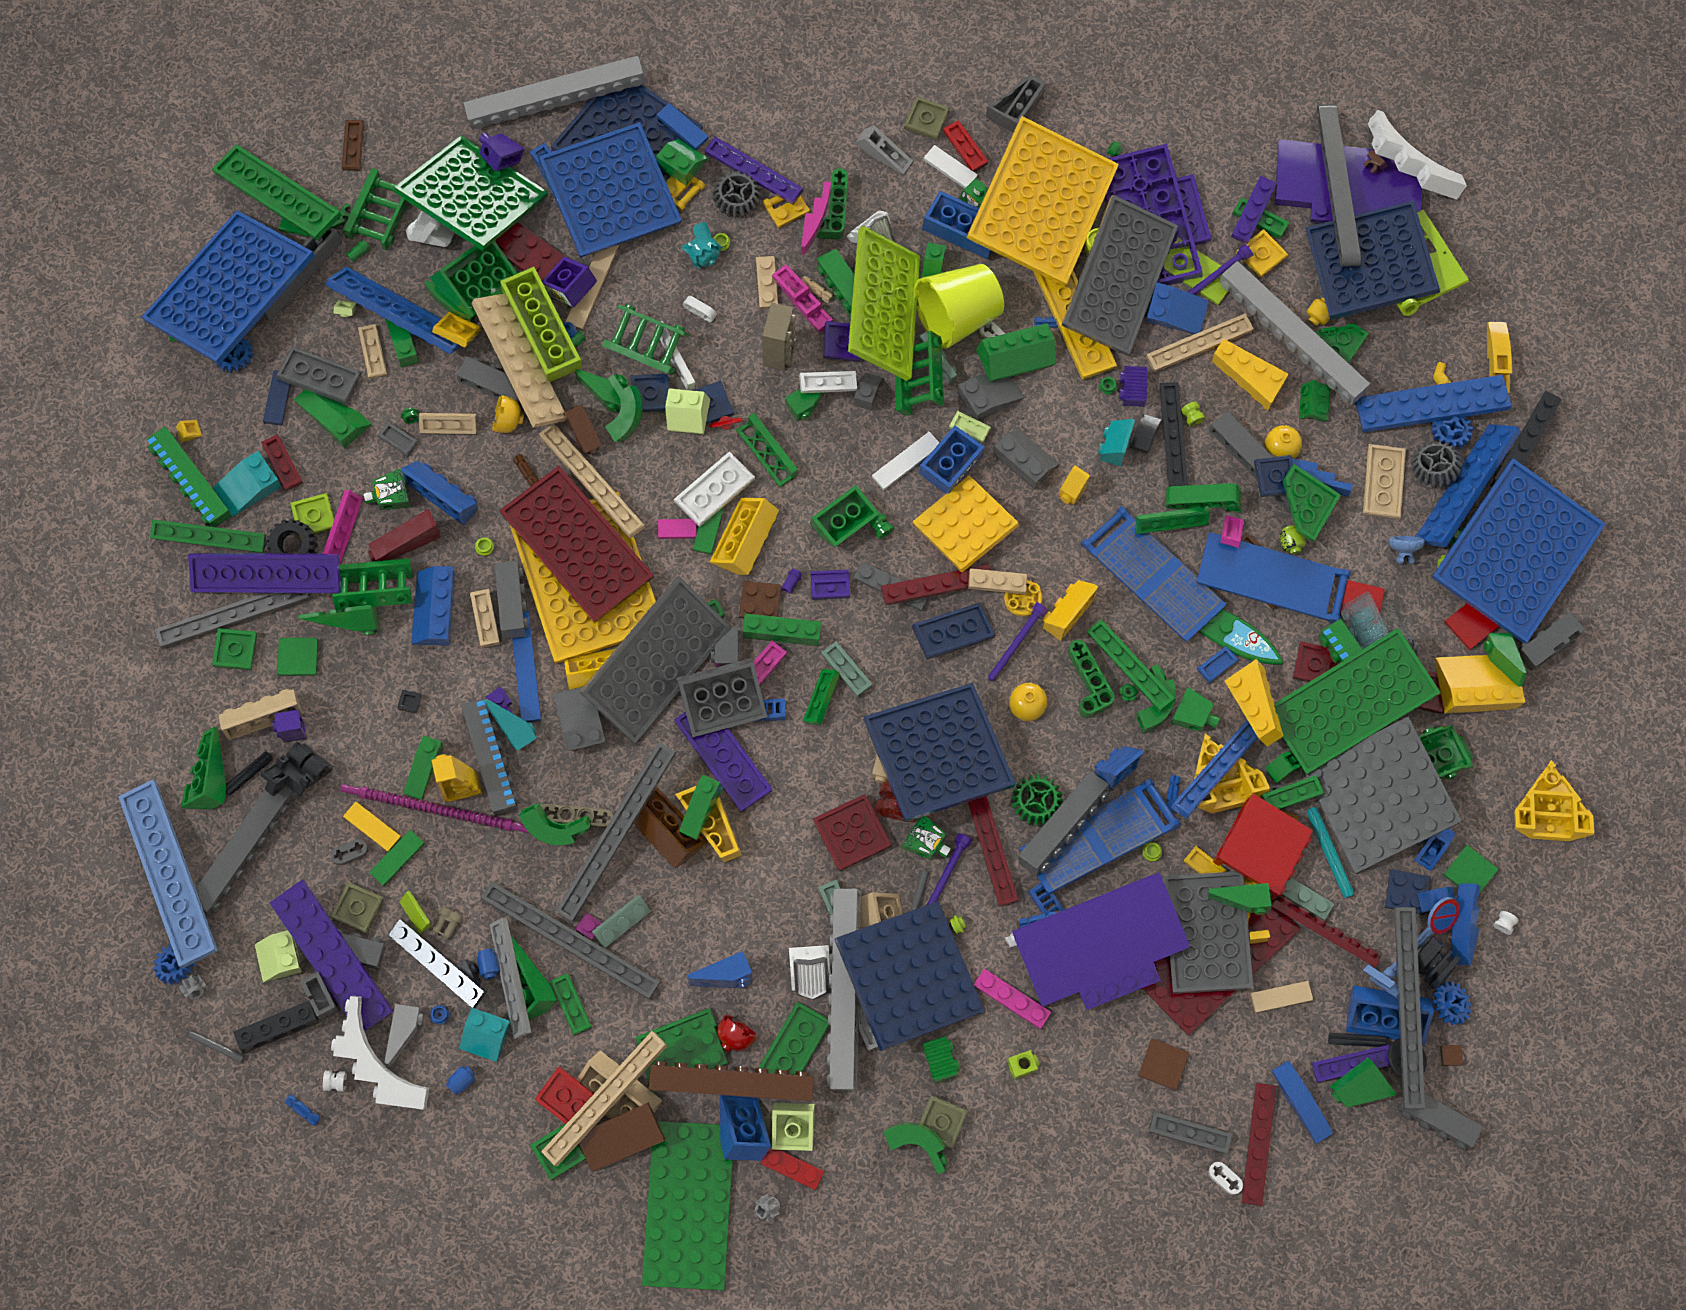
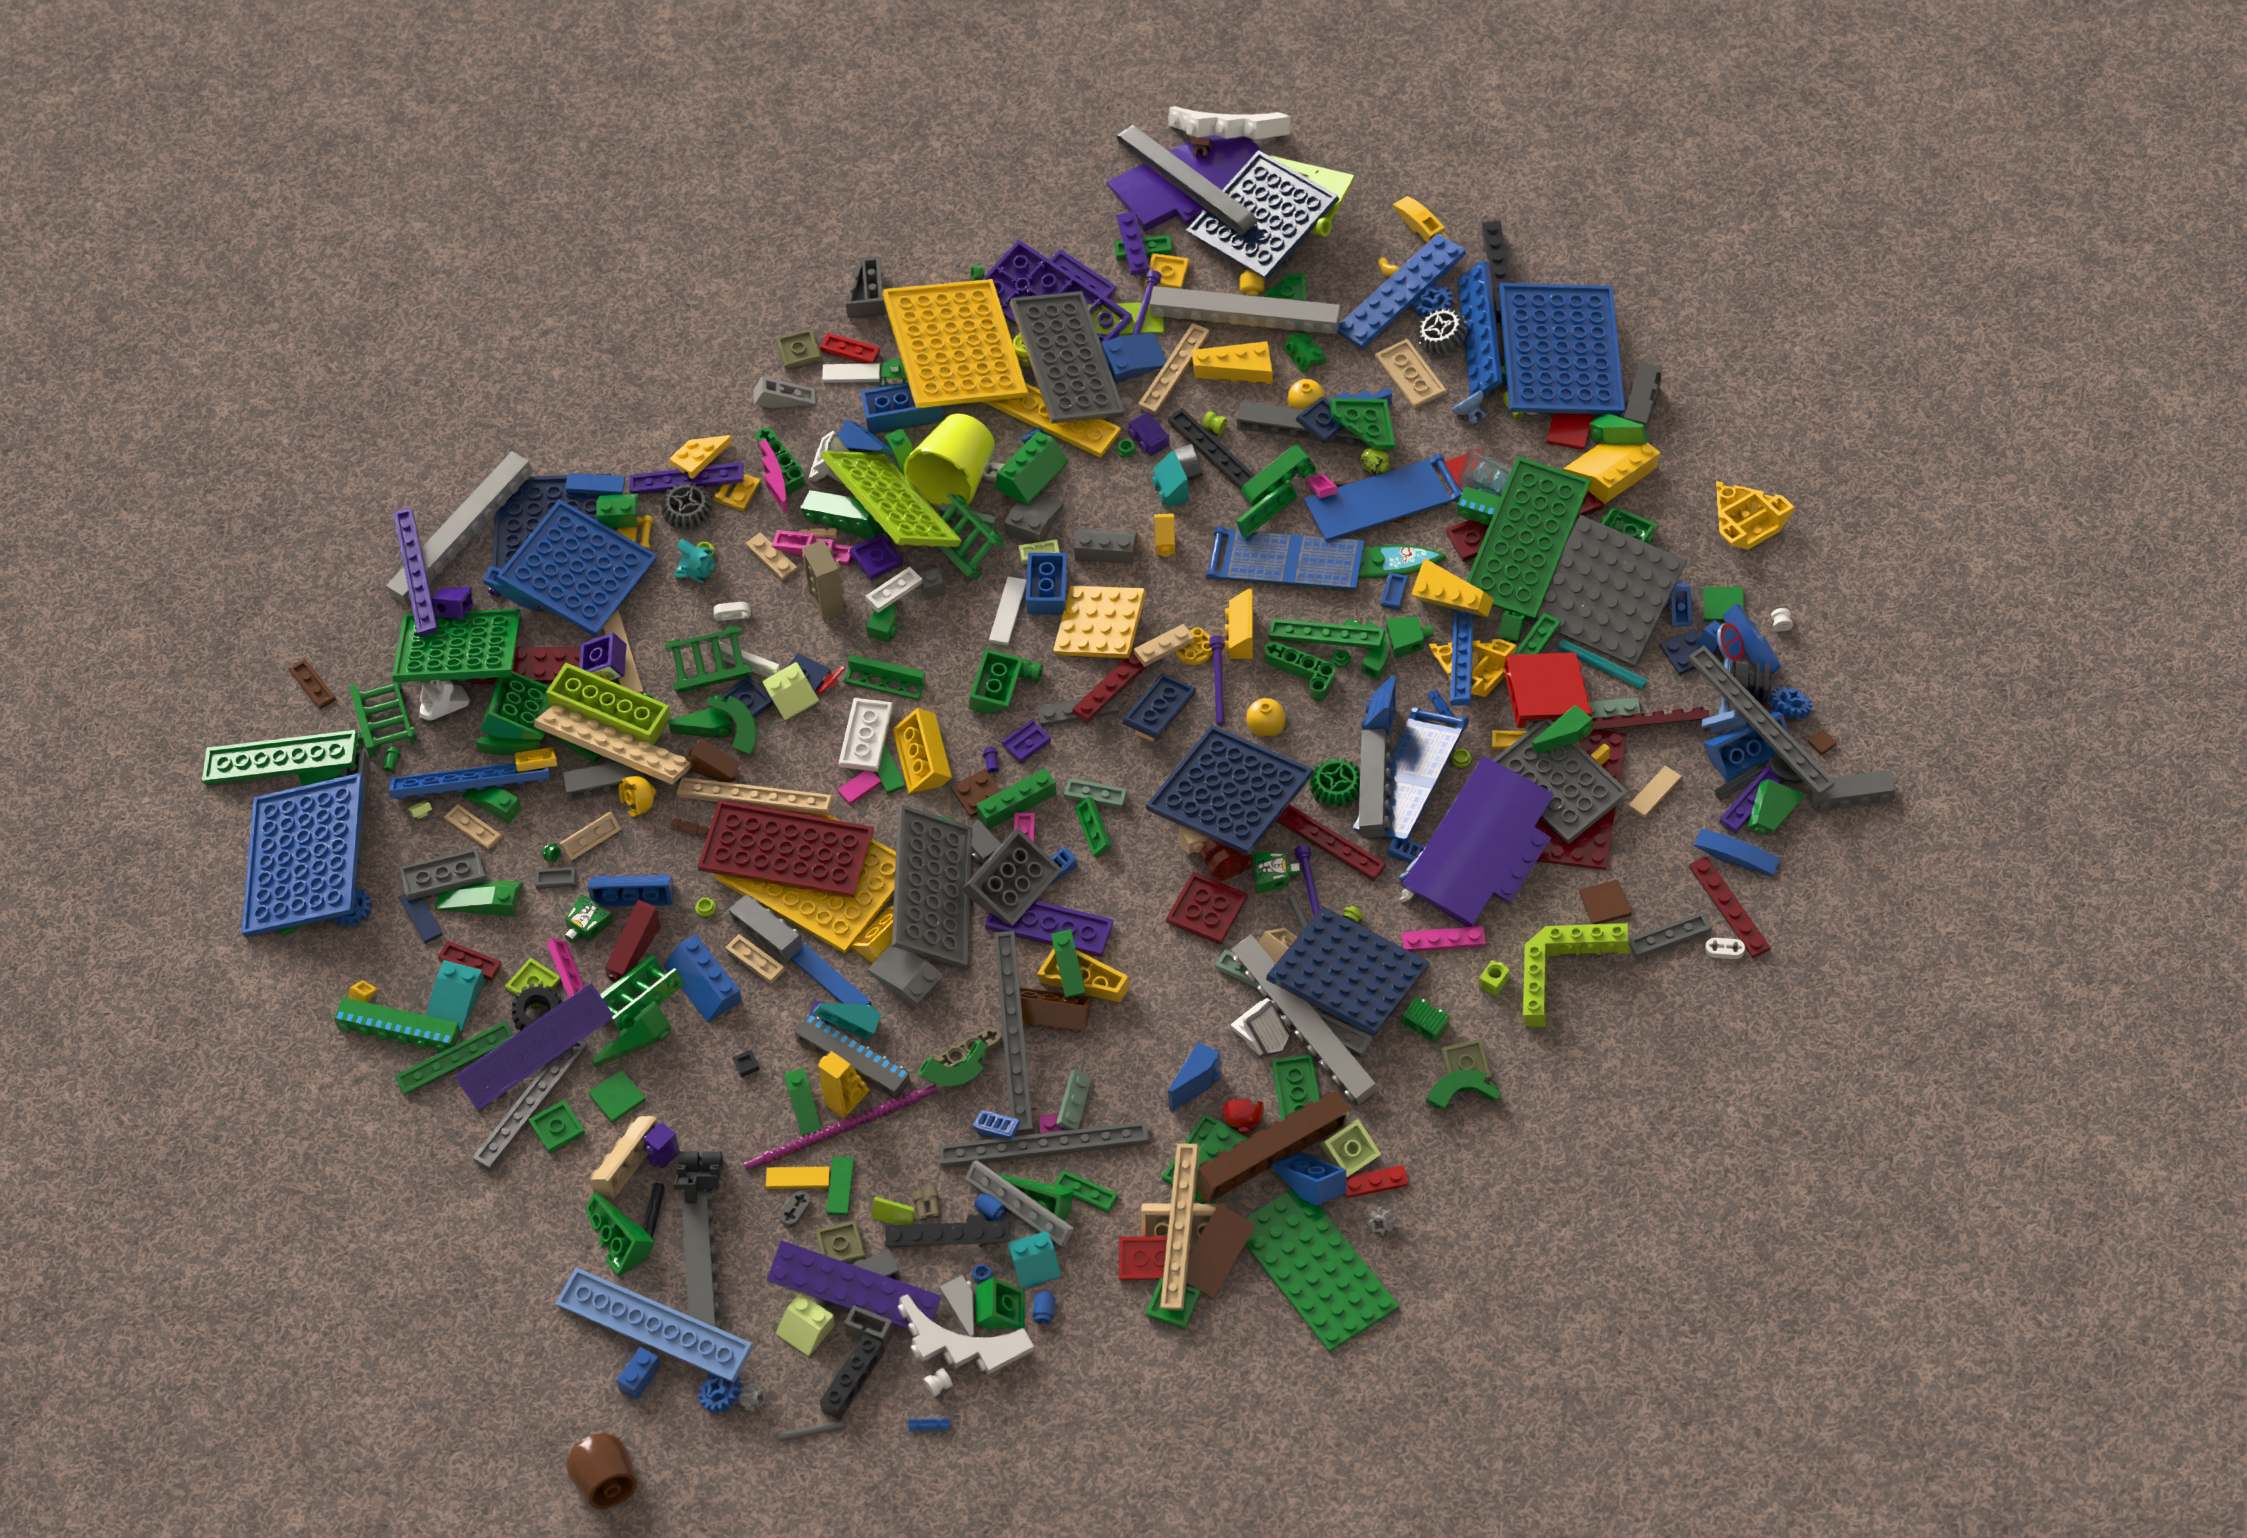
camera: 30 degrees left, 15 degrees down
none -> plate [393,507,438,637]
none -> reddish brown piece [567,1433,637,1509]
none -> blue brick [617,1347,661,1400]
none -> yellow wing [669,435,732,478]
none -> blue slope [837,419,894,455]
none -> blue slope [973,1111,1021,1139]
none -> green slope [976,1277,1025,1330]
none -> lime brick [1523,923,1630,1027]

